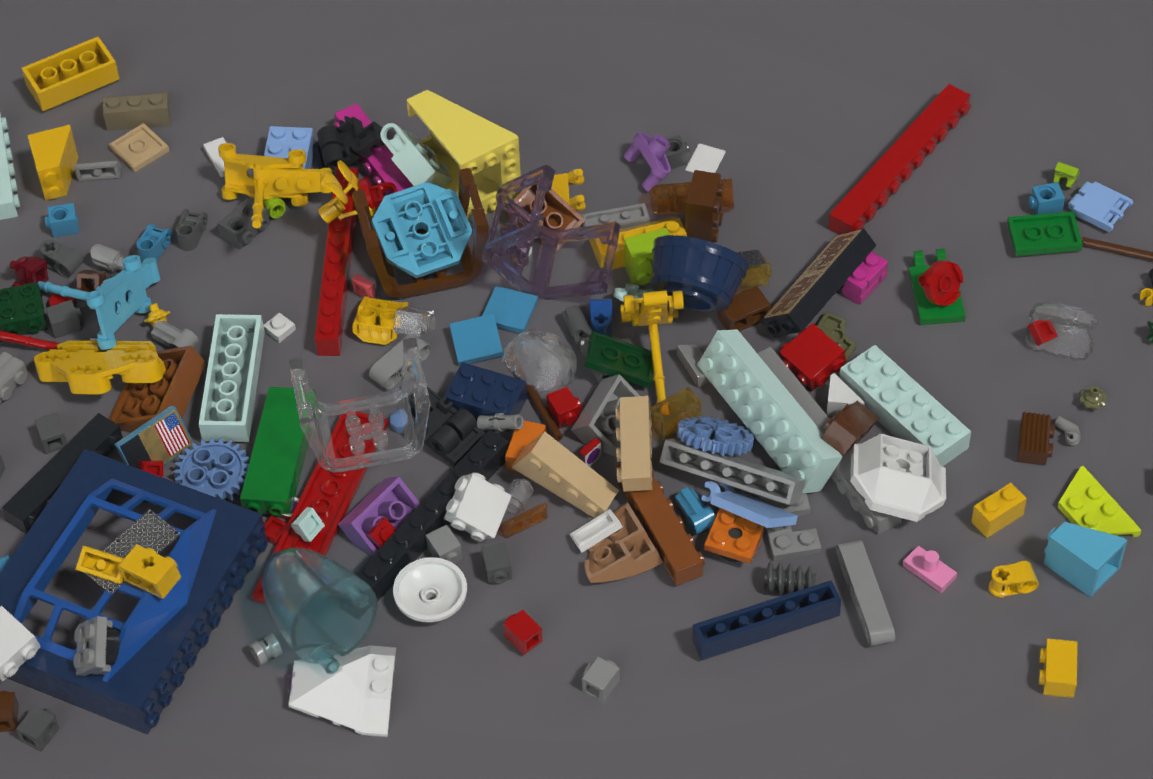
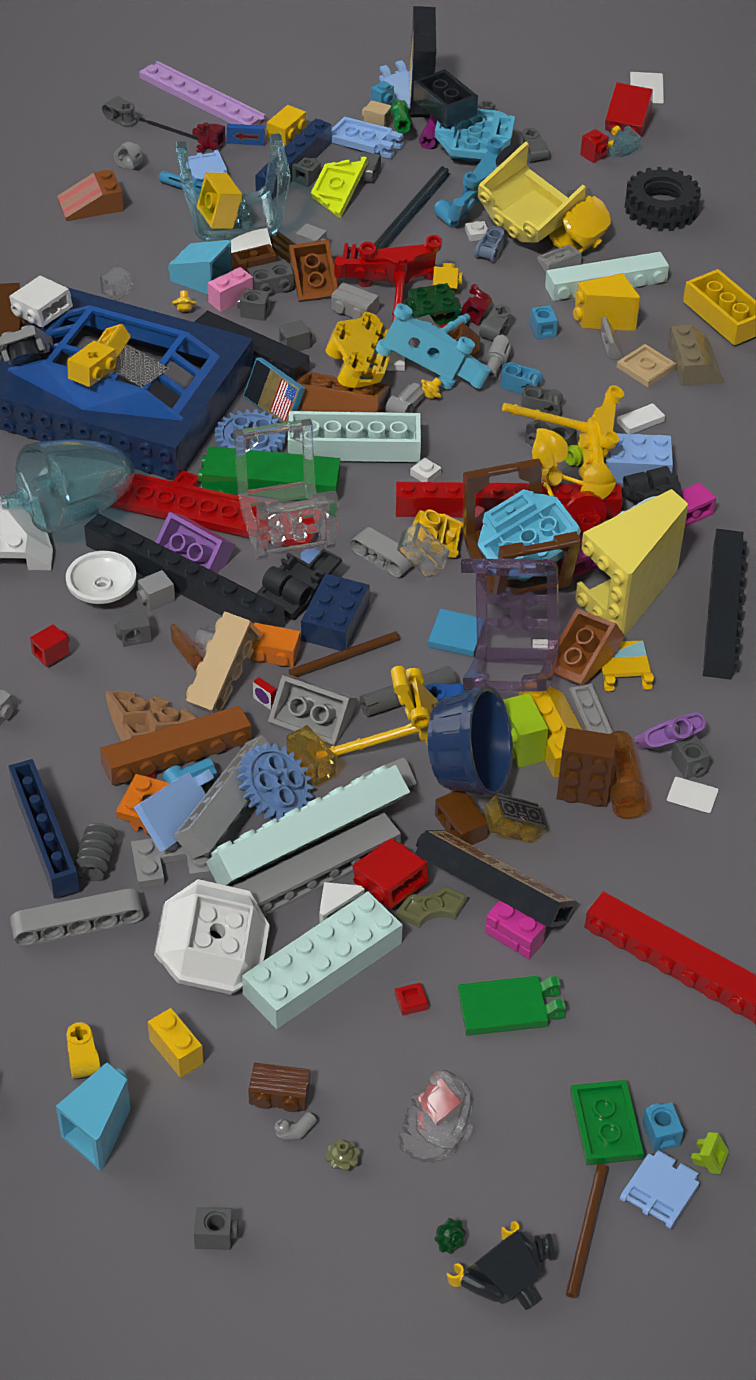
camera: 85 degrees right, 5 degrees down
red tile [138,460,163,477] -> none
light aqua tile [291,507,325,542] -> none
red plate [366,517,396,549] -> none
white brick [444,473,512,542] -> none
dark azure tile [449,313,504,366] -> none
light grey pin [477,413,524,432] -> none
clear animal [502,328,577,392] -> none
red brick [546,386,582,429] -> none
white tile [569,509,622,553] -> none
dark green tile [584,331,654,388] -> none
tan wedge [616,396,652,492] -> none
reddish brown brick [821,400,879,456] -> none
bright pink tile [903,546,957,593] -> none
red tile [918,260,964,306] -> none
neon yellow wing [1058,466,1141,537] -> none
none -> red tile [394,982,429,1016]
none -> black brick [702,528,747,680]

